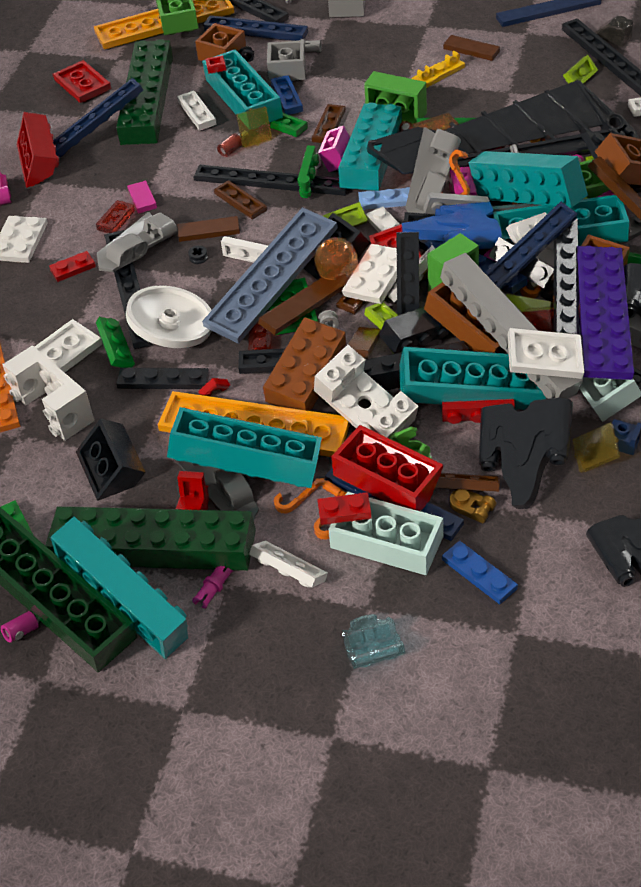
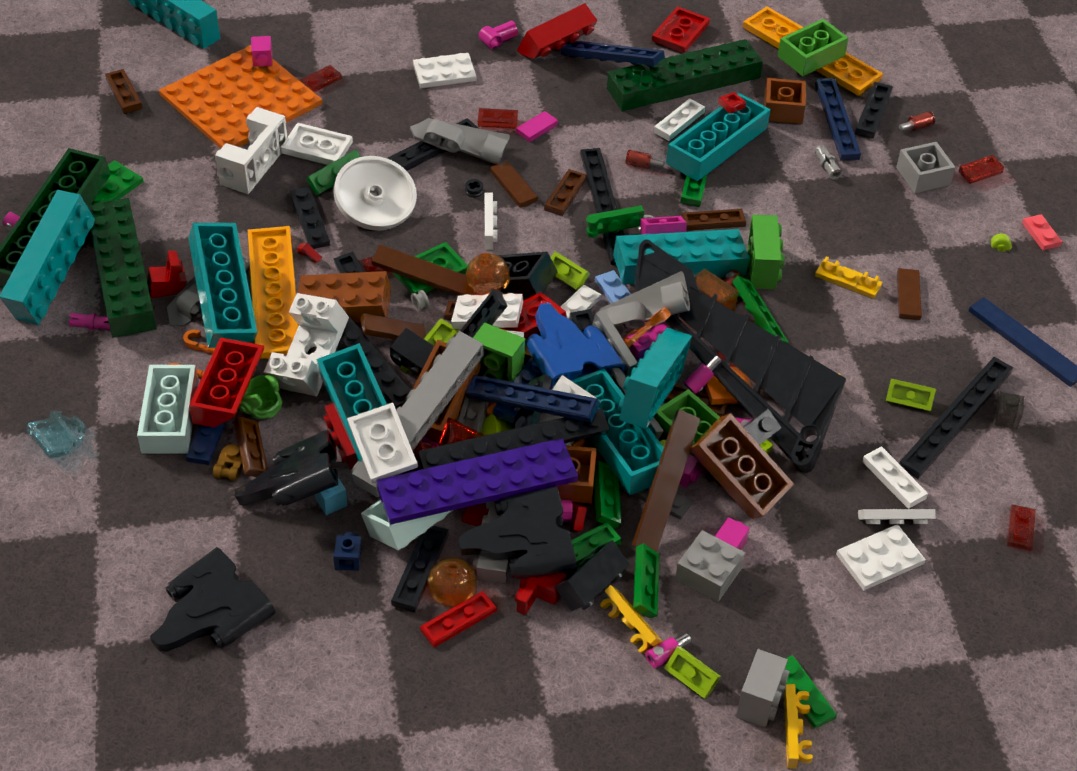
camera: 60 degrees right, 0 degrees up
red plate [49,251,96,282] -> none
black slope [76,418,146,501] -> none
sand blue plate [202,207,338,344] -> none
clear yellow piece [236,106,272,148] -> none
black plate [238,46,254,62] -> none
white plate [249,541,328,587] -> none
light grey brick [267,40,305,82] -> none
blue plate [271,75,303,115] -> none
red plate [317,492,372,525] -> none
blue plate [442,540,518,604] -> none
clear yellow piece [572,422,620,473] -> none

